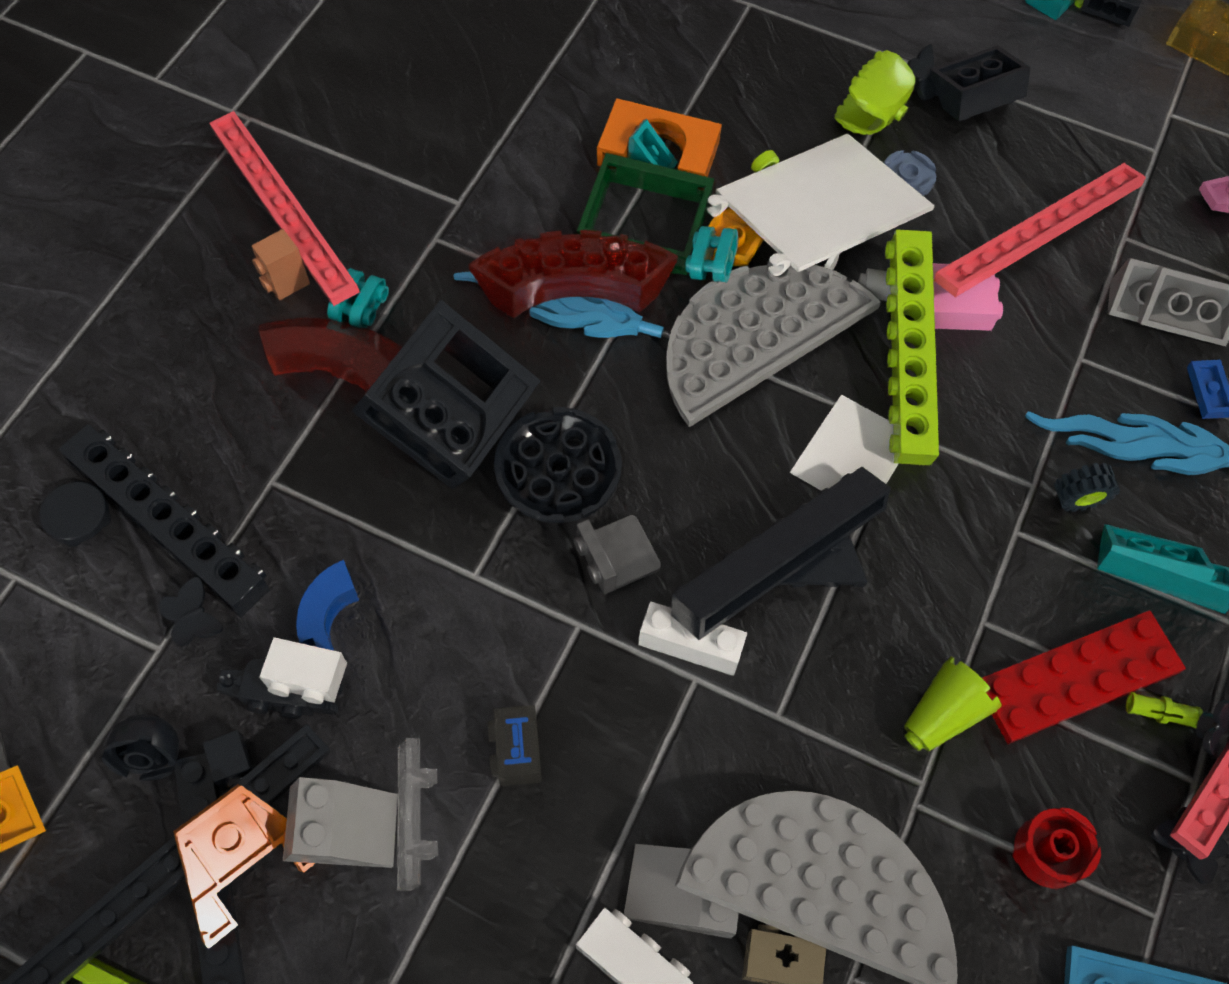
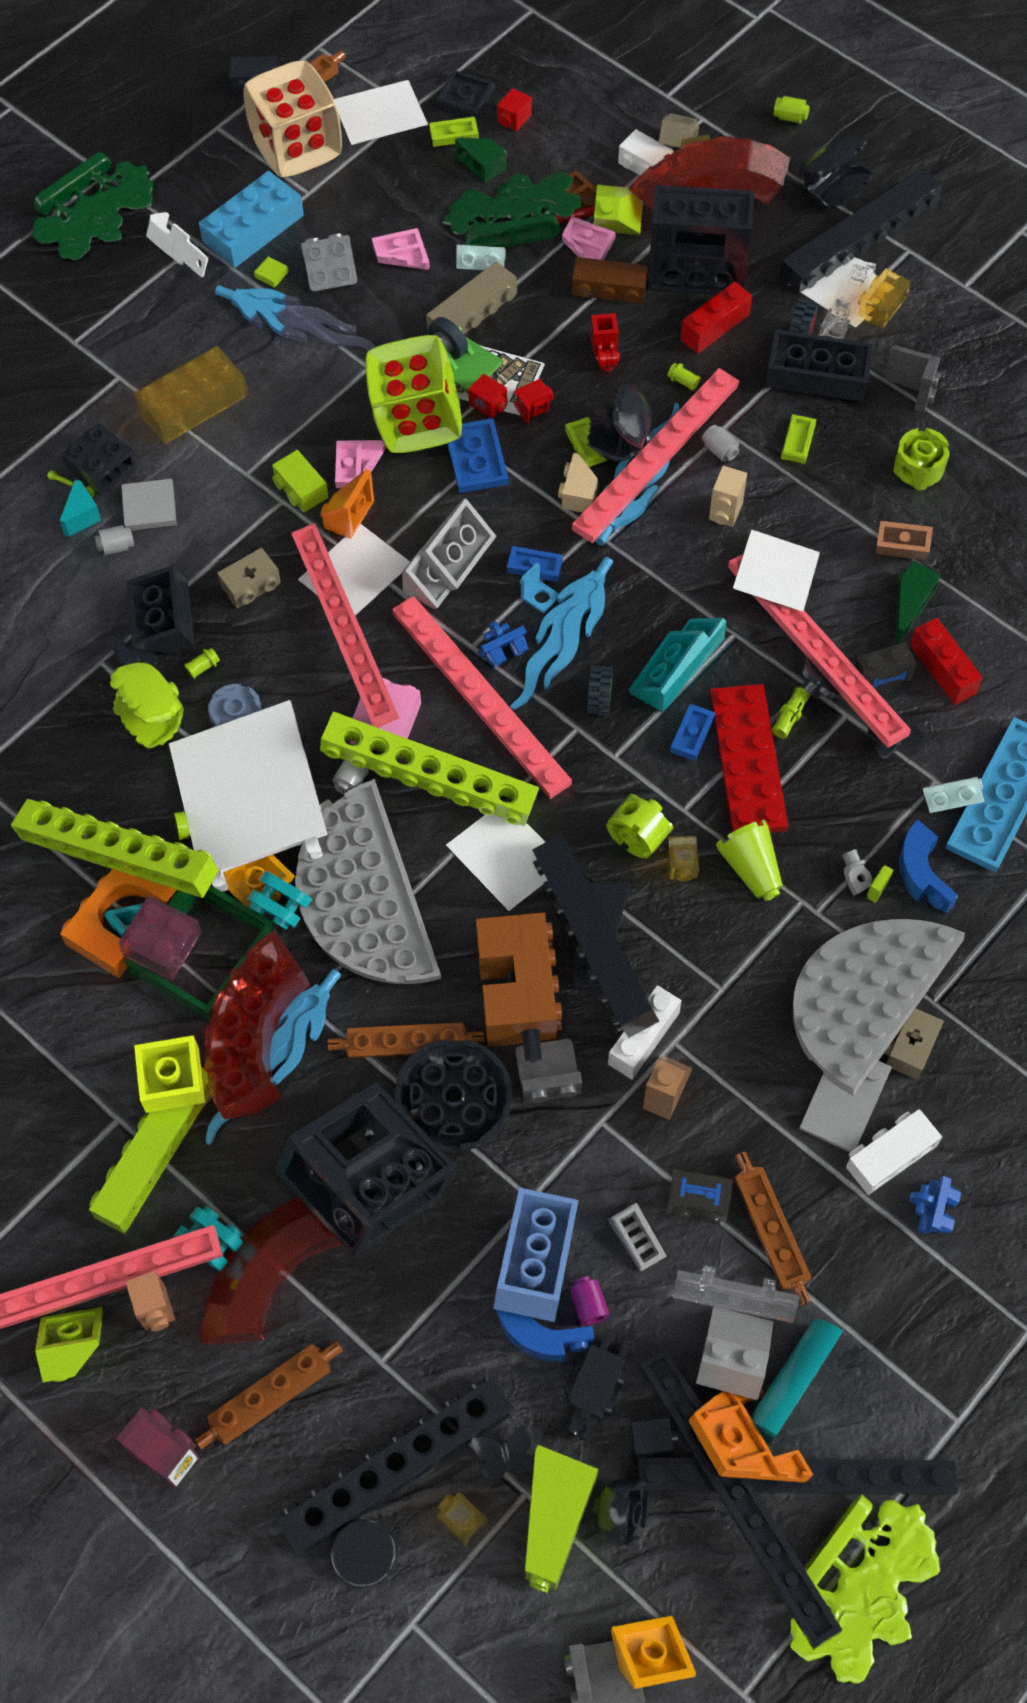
camera: 70 degrees left, 0 degrees up
white brick [259,637,347,704] -> none
red brick [1013,808,1101,889] -> none
none -> lime brick [11,799,219,898]
none -> lime slope [35,1307,103,1382]
none -> lime brick [89,1067,217,1234]
none -> light grey brick [95,525,134,556]
none -> clear pink brick [117,1407,199,1488]
none -> clear pink brick [119,896,201,981]
none -> light grey tile [122,479,177,531]
none -> neon yellow brick [134,1035,205,1113]
none -> lime pin [184,648,220,679]
none -> dark orange plate [194,1340,343,1450]
none -> dark tan brick [217,547,281,608]
none -> lime brick [272,450,329,513]
none -> white sticker [298,524,410,615]
none -> orange slope [321,469,374,539]
none -> dark orange plate [328,1023,484,1059]
none -> coral plate [392,596,572,799]
none -> clear yellow window [437,1492,488,1547]
none -> dark orange piece [476,913,562,1063]
none -> blue hips [478,620,528,668]
none -> medium blue brick [493,1188,578,1322]
none -> dark azure bracket [520,563,559,613]
none -> lime slope [525,1445,598,1593]
none -> magenta brick [569,1276,610,1326]
none -> lime brick [606,794,673,859]
none -> light grey slope [607,1203,666,1272]
none -> medium nougat slope [643,1056,692,1120]
none -> clear yellow window [667,836,699,881]
none -> blue plate [670,704,715,761]
none -> dark orange plate [734,1152,812,1307]
none -> teal brick [750,1319,843,1444]
none -> light grey piece [842,849,872,895]
none -> lime tile [867,866,893,903]
none -> blue arch [899,820,958,914]
none -> light aqua hinge [923,777,984,813]

